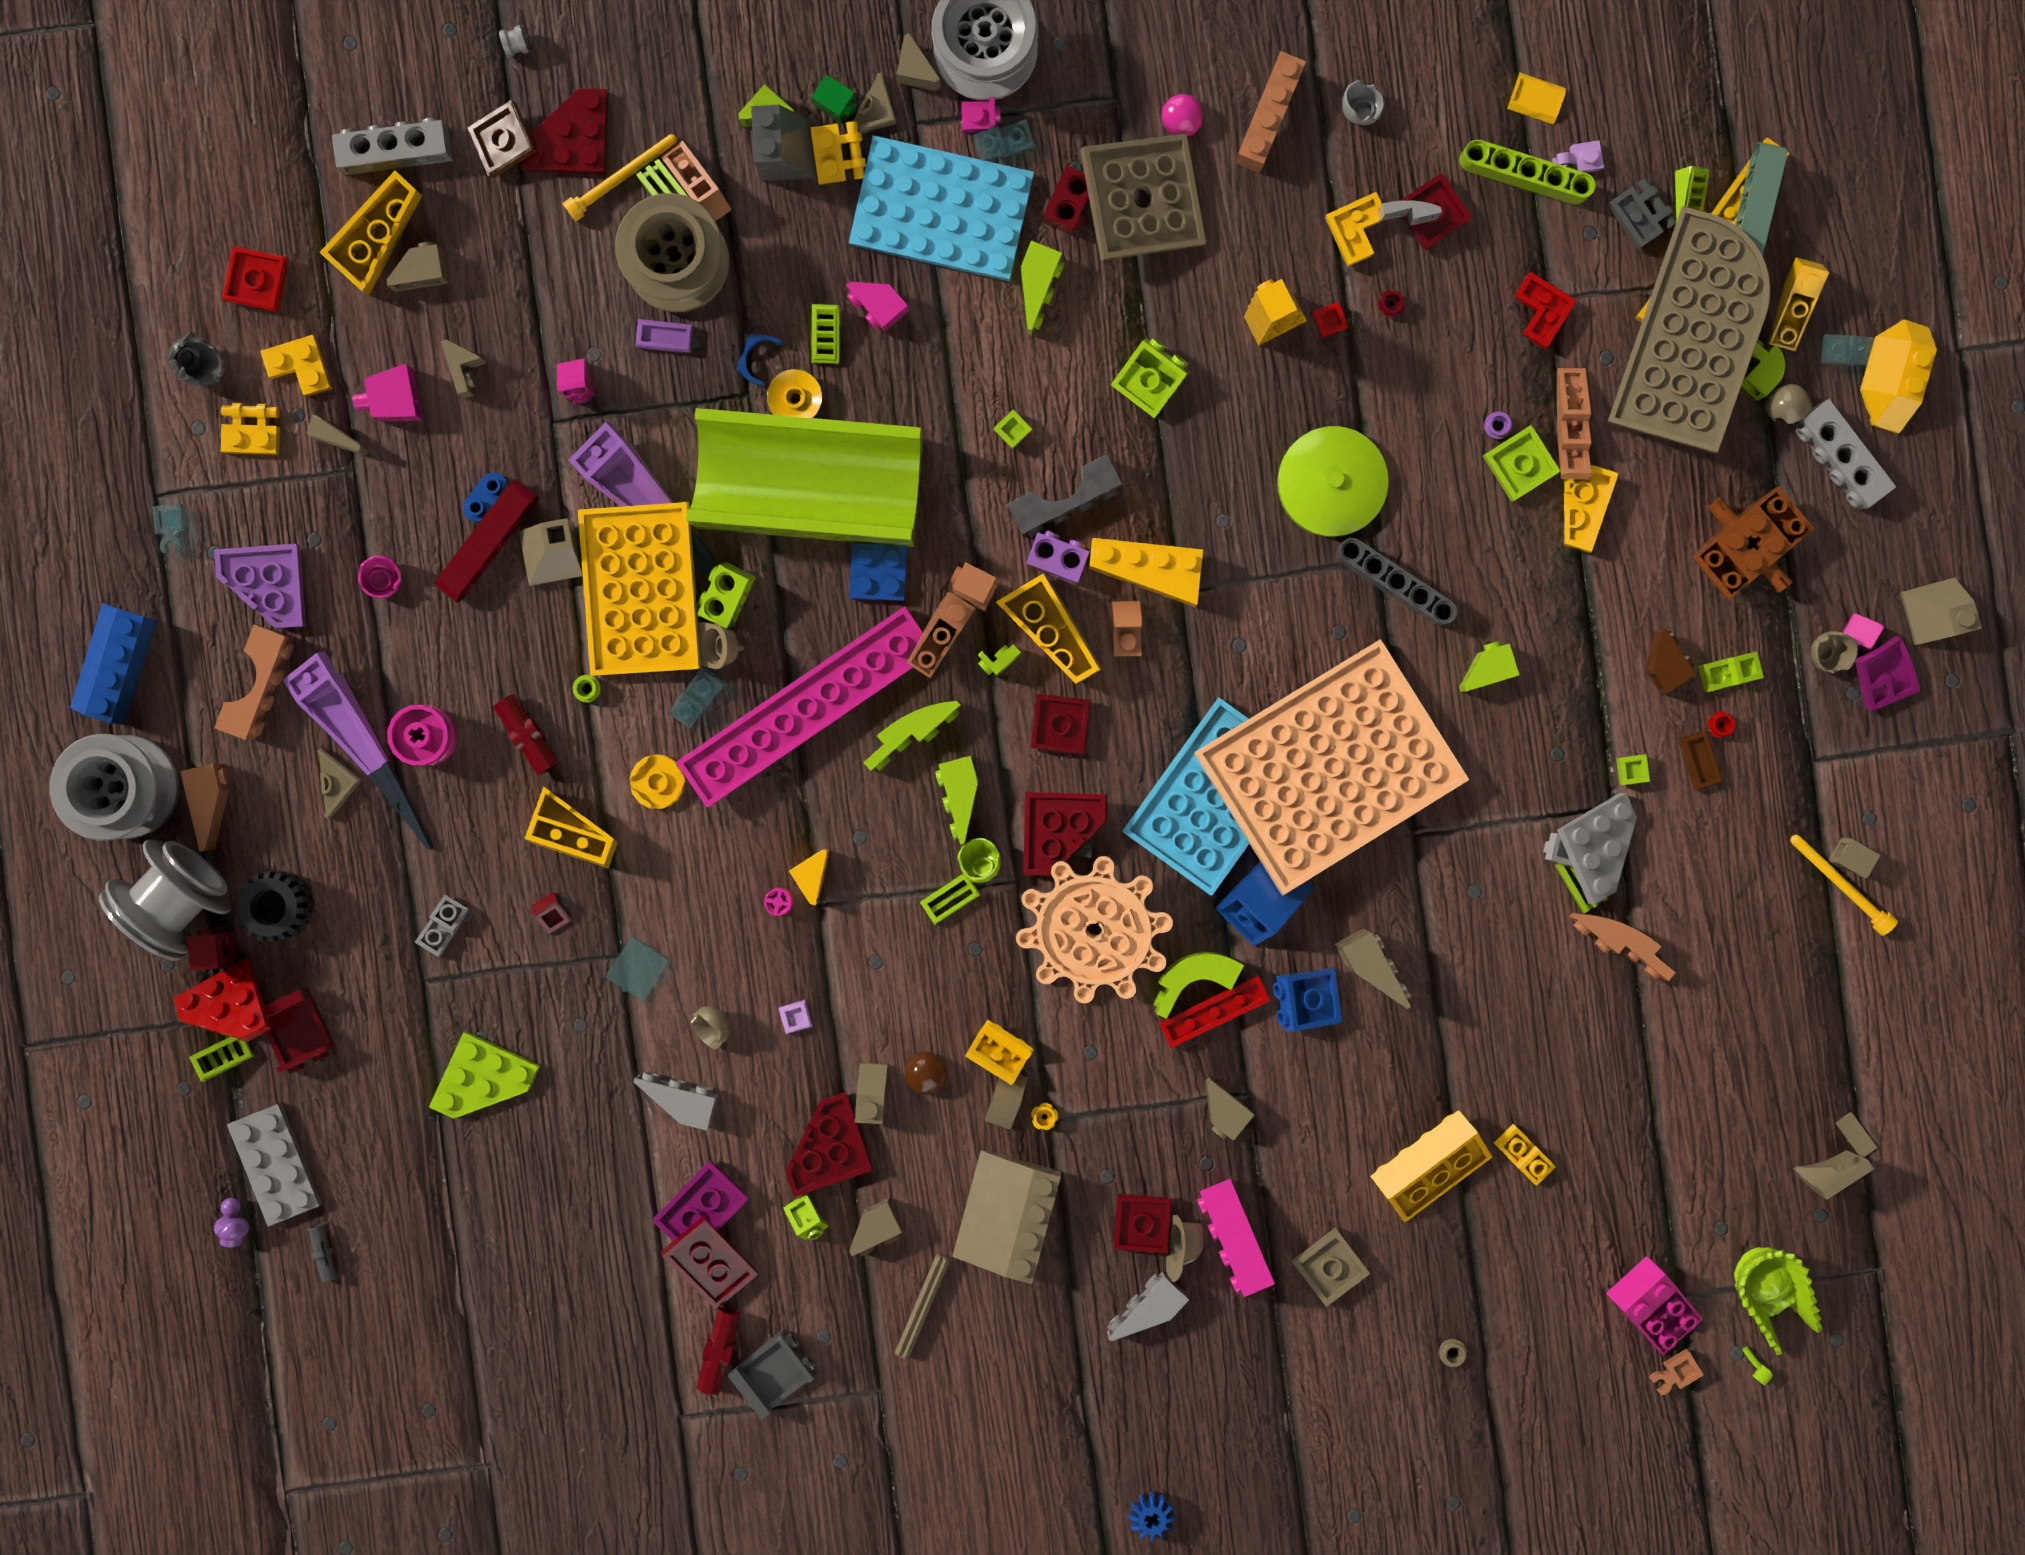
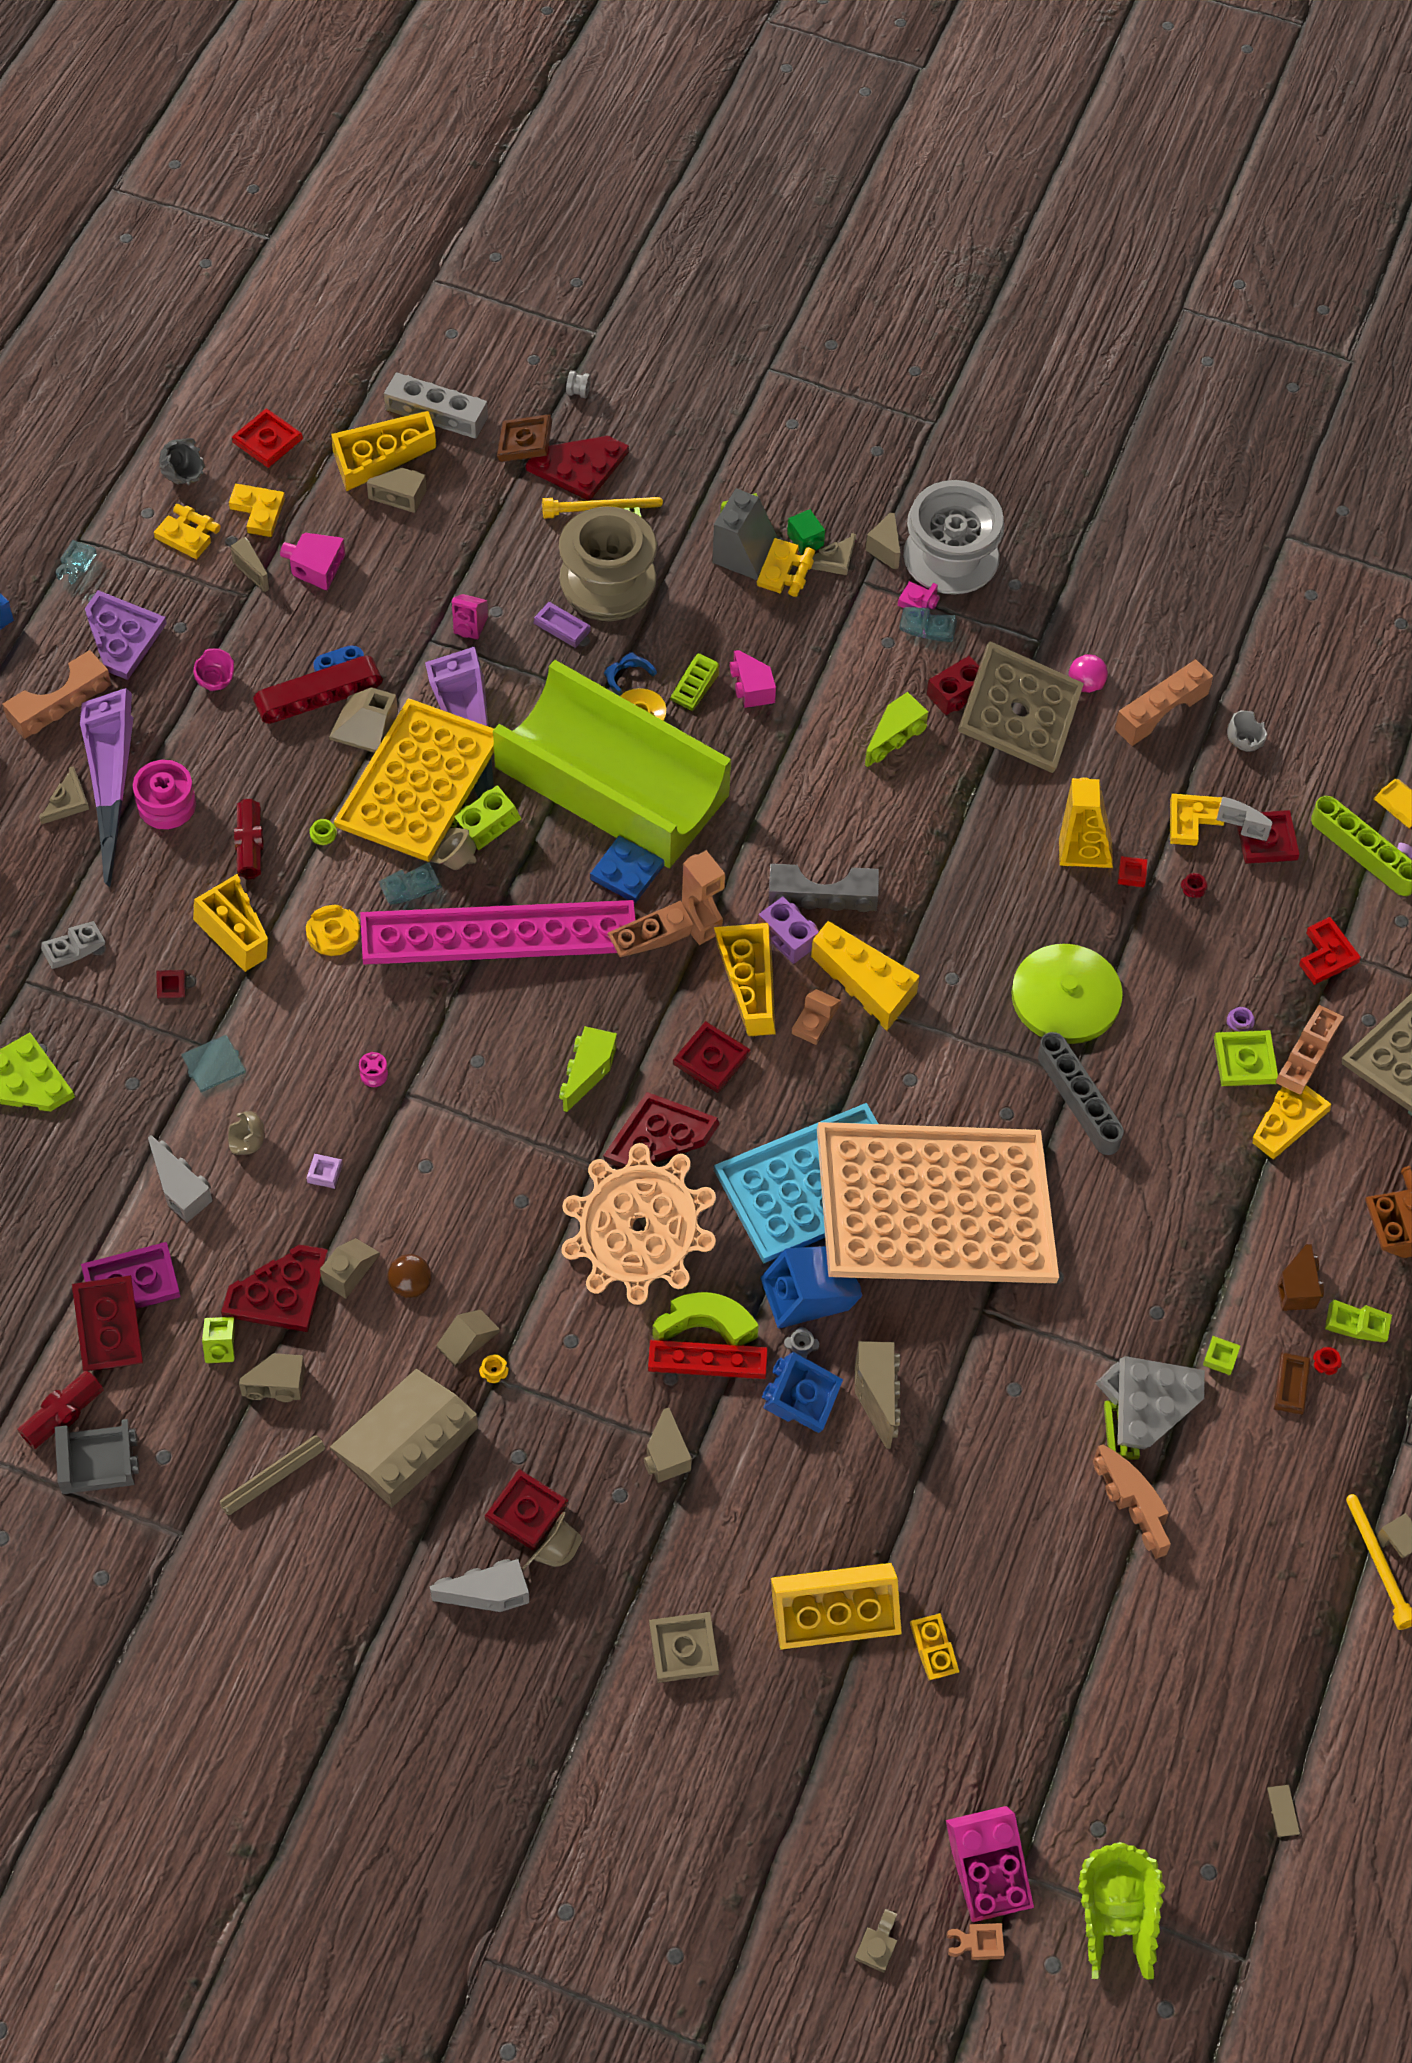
camera: 25 degrees right, 30 degrees down
dark tan slope [441,340,487,399] -> none
nougat slope [660,141,732,221] -> none
yellow slope [789,849,829,905] -> none
medium azure plate [849,136,1034,282] -> none
lime slope [863,701,961,771] -> none
lime tile [920,874,981,925] -> none
lime hair [958,838,1001,883] -> none
yellow bracket [965,1020,1034,1086] -> none
lime bracket [978,644,1021,676] -> none
lime plate [993,410,1032,450] -> none
lime plate [1111,338,1190,418] -> none
blue gear [1128,1491,1176,1542] -> none
dark pink wedge [1197,1179,1275,1297] -> none
dark tan plate [1439,1339,1467,1367] -> none
lime slope [1459,641,1519,692] -> none
lime hand [1742,1346,1773,1386] -> none
dark tan plate [1793,1150,1874,1200] -> none
none -> light grey plate [784,1327,819,1359]
none -> dark tan plate [855,1909,897,1973]

